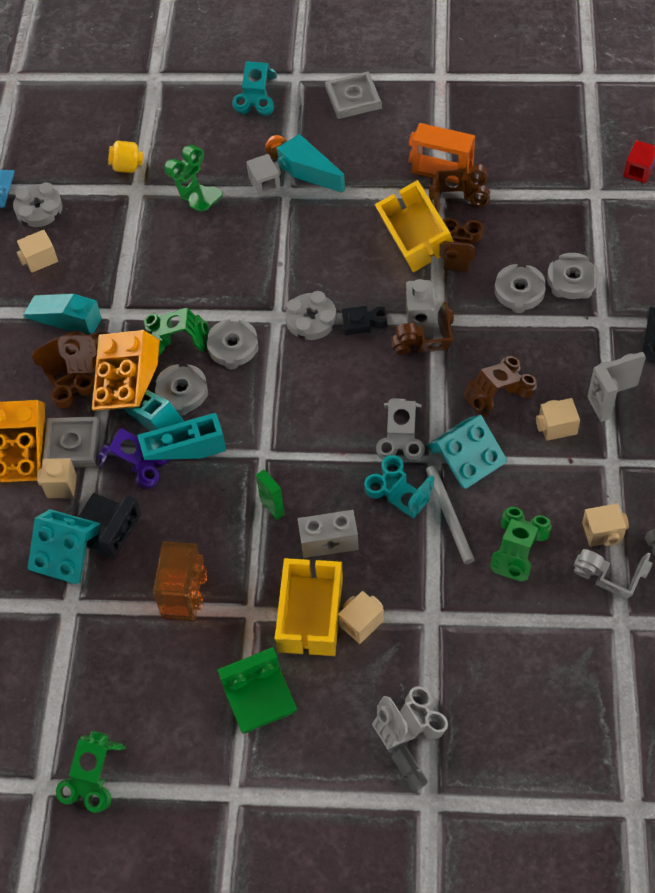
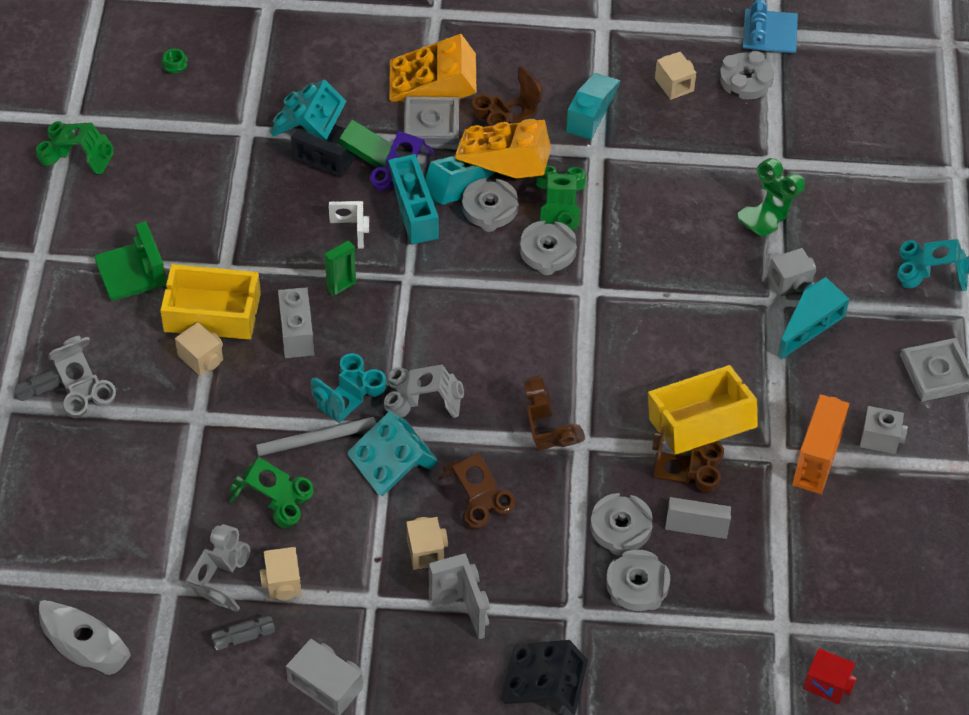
camera: 85 degrees right, 5 degrees down
tan brick [37,458,77,498] -> none
reddish brown piece [58,331,110,373] -> none
yellow head [108,141,143,173] -> none
clear orange brick [153,541,207,620] -> none
orange plate [265,135,287,158] -> none
light grey plate [286,291,337,340] -> none
black plate [341,306,387,335] -> none
light grey torso [406,279,434,339] -> none
reddish brown piece [429,164,490,214] -> none
none -> white bracket [329,201,369,249]
none -> green tile [337,120,399,168]
none -> light grey panel [665,497,731,539]
none -> light grey brick [859,406,908,454]

